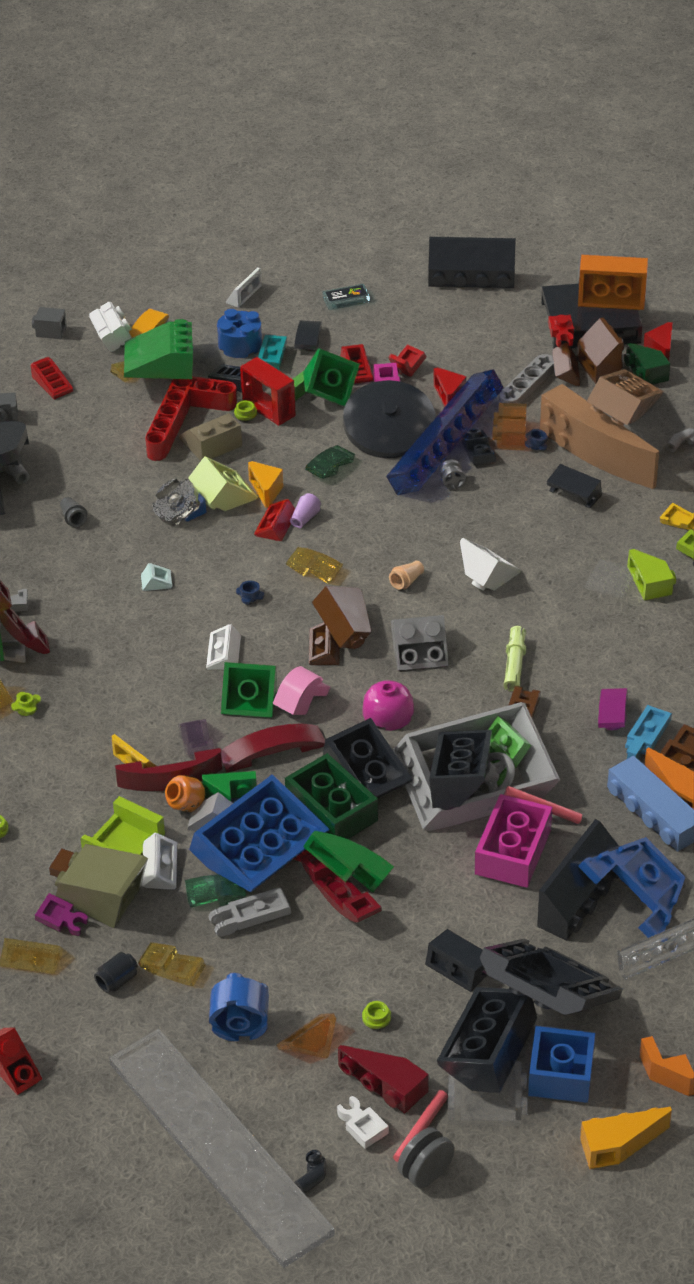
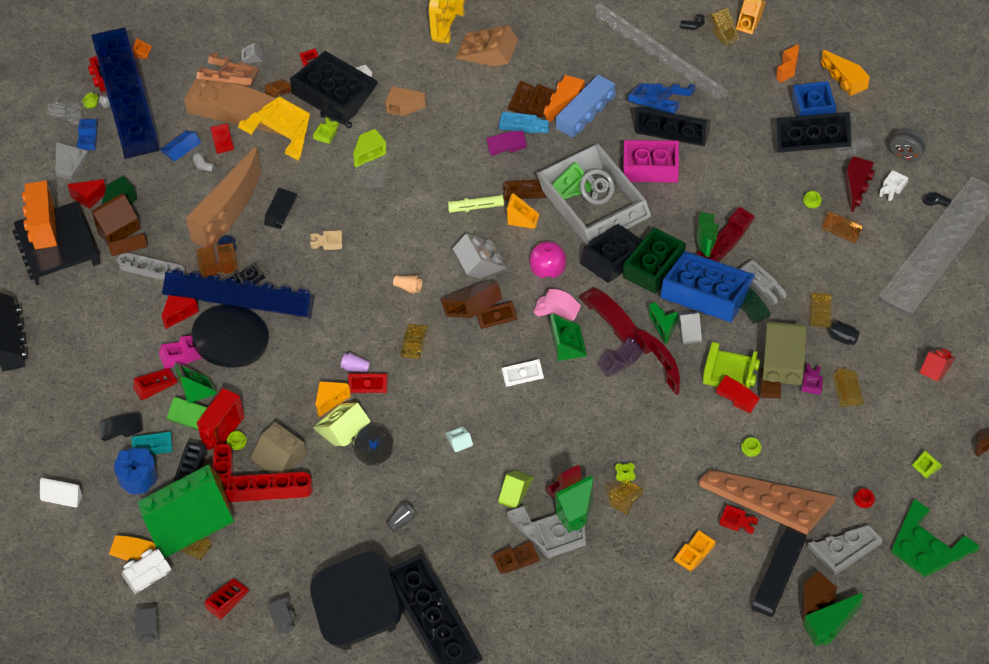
camera: 105 degrees left, 10 degrees up
yellow slope [112,734,156,768] -> none
white slope [142,833,177,889] -> none
orange head [165,775,205,812] -> none
blue brick [209,973,269,1041] -> none
dark blue plate [236,580,265,604] -> none
clear green slope [305,445,355,479] -> none
tile [322,284,370,310] -> none
red bracket [388,344,427,377] -> none
coral bar [393,1090,448,1162] -> none
black hinge [425,929,487,992] -> none
black slope [429,730,492,810] -> none
flat silver wheel [439,459,466,489] -> none
white slope [460,538,521,591] -> none
black wedge [480,939,623,1015] -> none
coral bar [504,786,582,824] -> none
red plate [548,315,574,347] -> none
medium nougat slope [586,369,664,426] -> none
none -> tan plate [310,230,343,250]
none -> slope [498,470,534,509]
none -> light orange slope [507,193,539,229]
none -> red slope [716,375,760,414]

